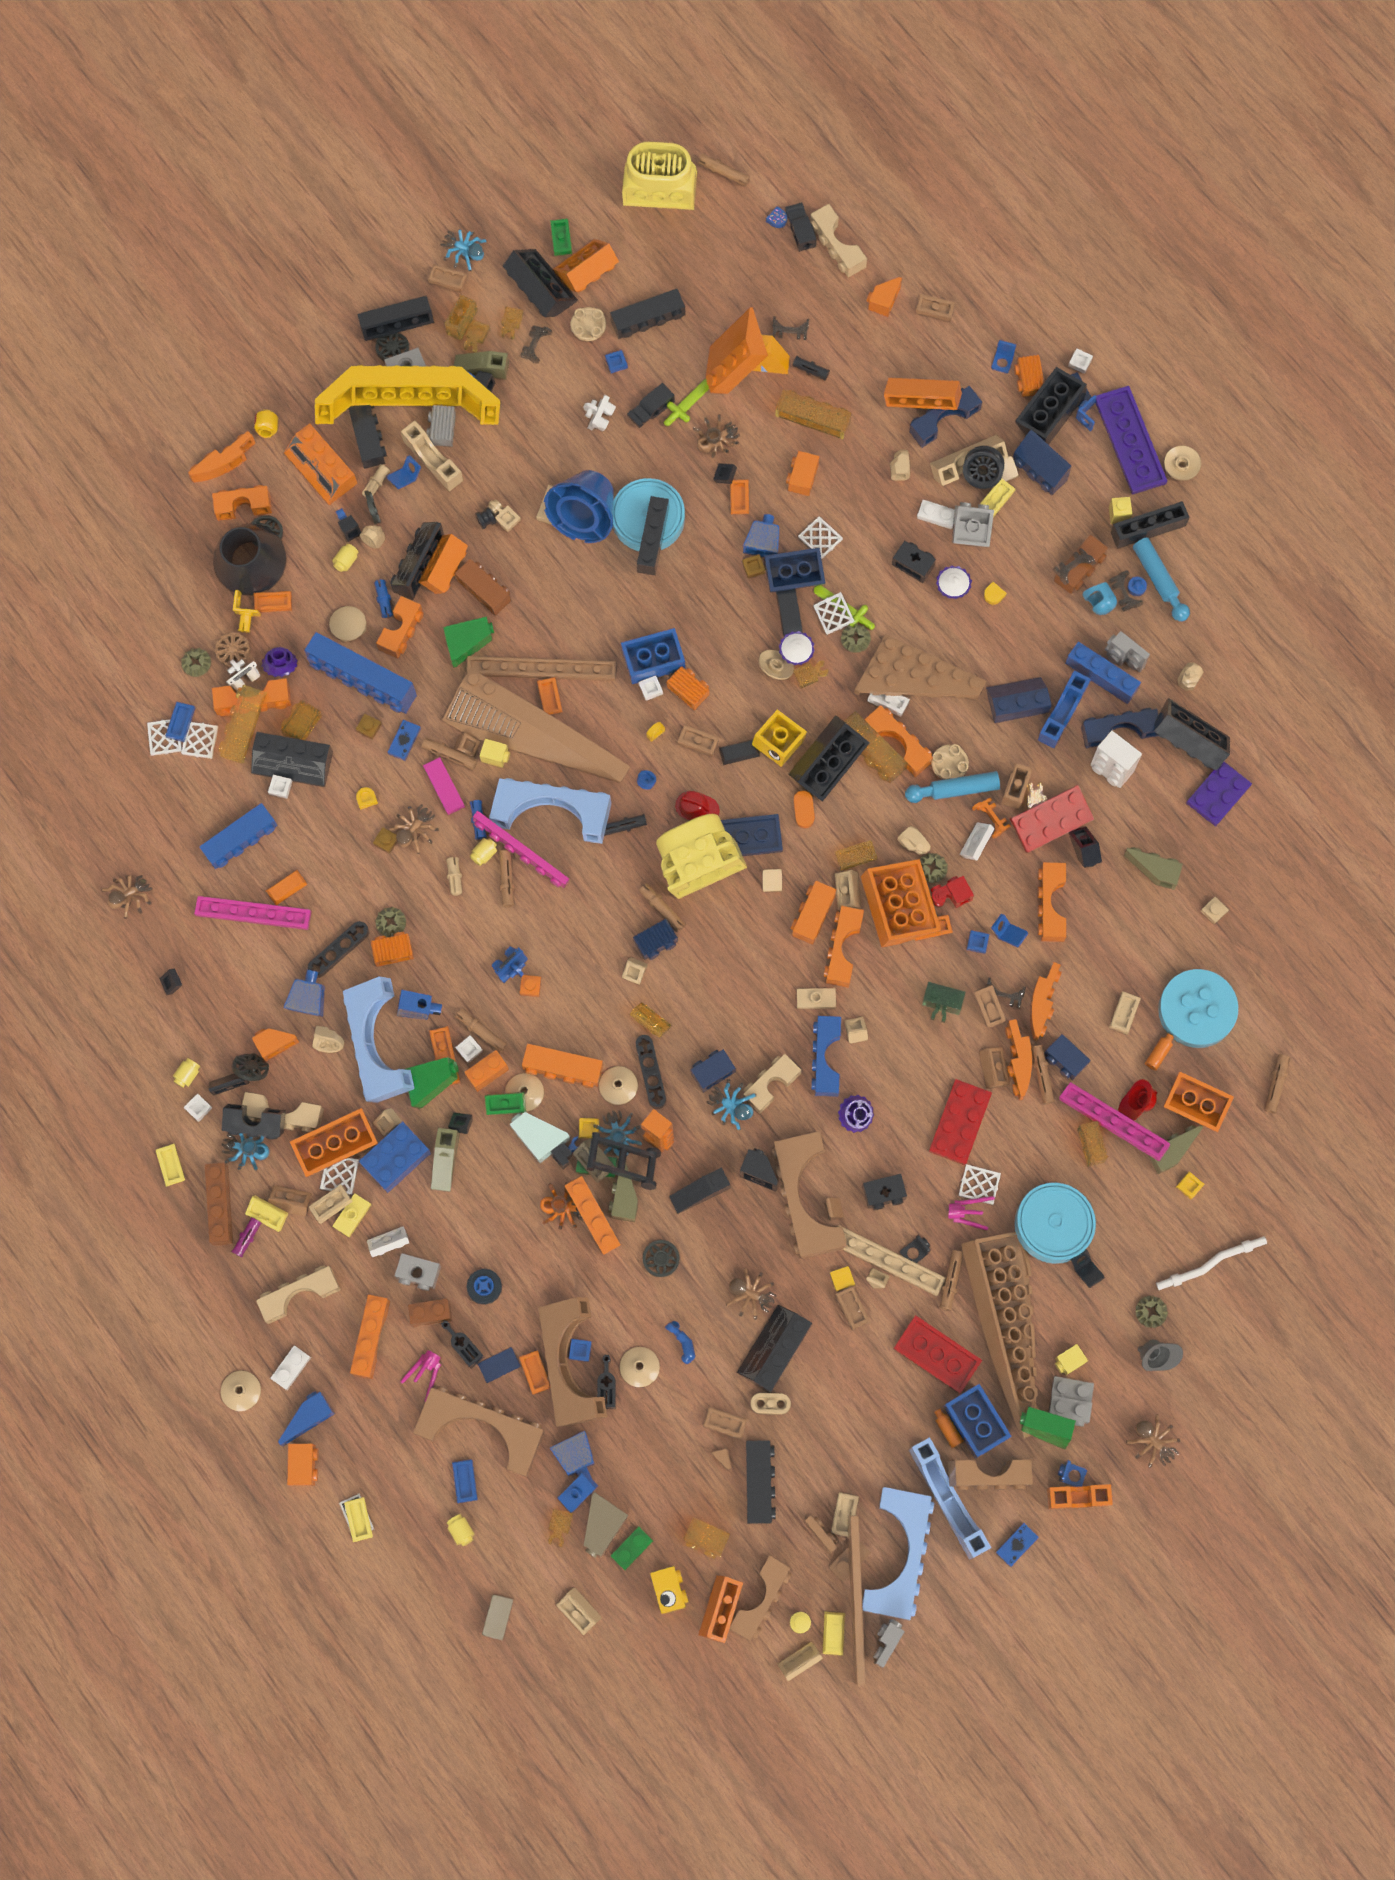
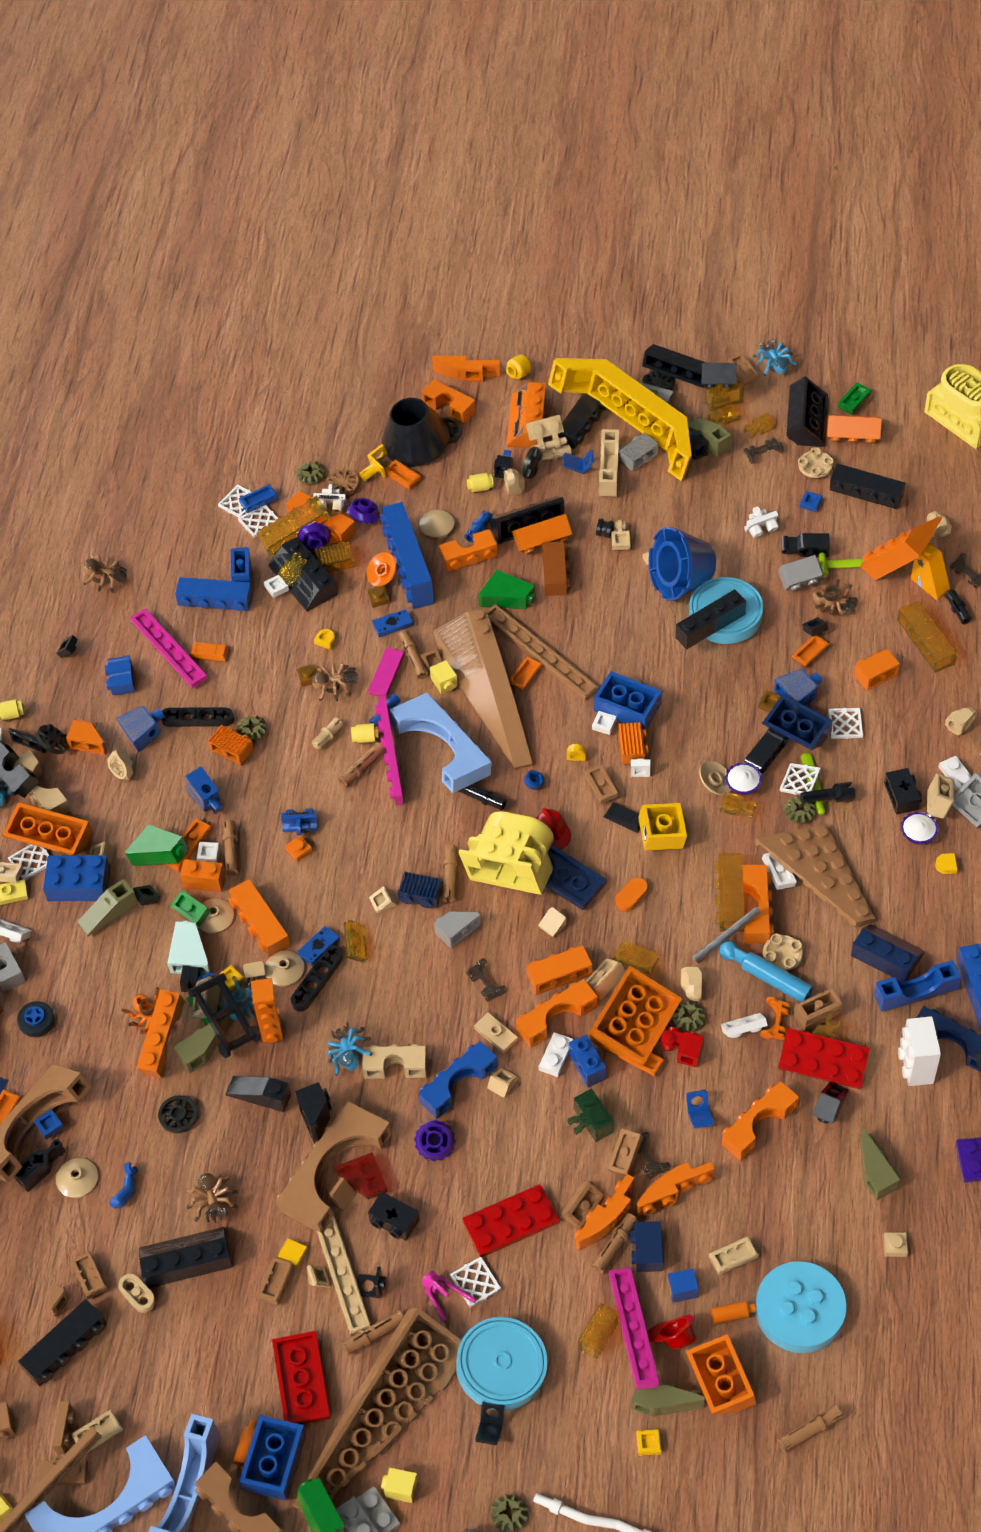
camera: 45 degrees right, 20 degrees down
light blue arch [343,976,414,1103] -> none
dark blue brick [691,1049,736,1093] -> none
black slope [788,715,870,802] -> none
blue tile [967,930,990,954] -> none
none -> blue brick [105,655,135,695]
none -> blue brick [231,547,252,588]
none -> tan slope [243,961,265,978]
none -> clear yellow plate [278,552,307,586]
none -> dark purple piece [297,522,332,551]
none -> blue tile [297,926,340,966]
none -> clear red wing [334,1152,388,1200]
none -> orange dish [366,552,397,587]
none -> light grey slope [434,911,481,948]
none -> clear smoke piece [466,958,508,1002]
none -> tan plate [525,415,567,452]
none -> white plate [539,1032,573,1077]
none -> blue brick [568,1034,606,1088]
none -> white plate [631,759,650,777]
none -> blue panel [668,1268,699,1303]
none -> flat silver bar [692,907,761,963]
none -> black slope [701,363,737,388]
none -> light grey brick [778,555,823,591]
none -> black piece [800,781,855,803]
none -> tan rock [927,511,952,538]
none -> tan brick [927,774,954,818]

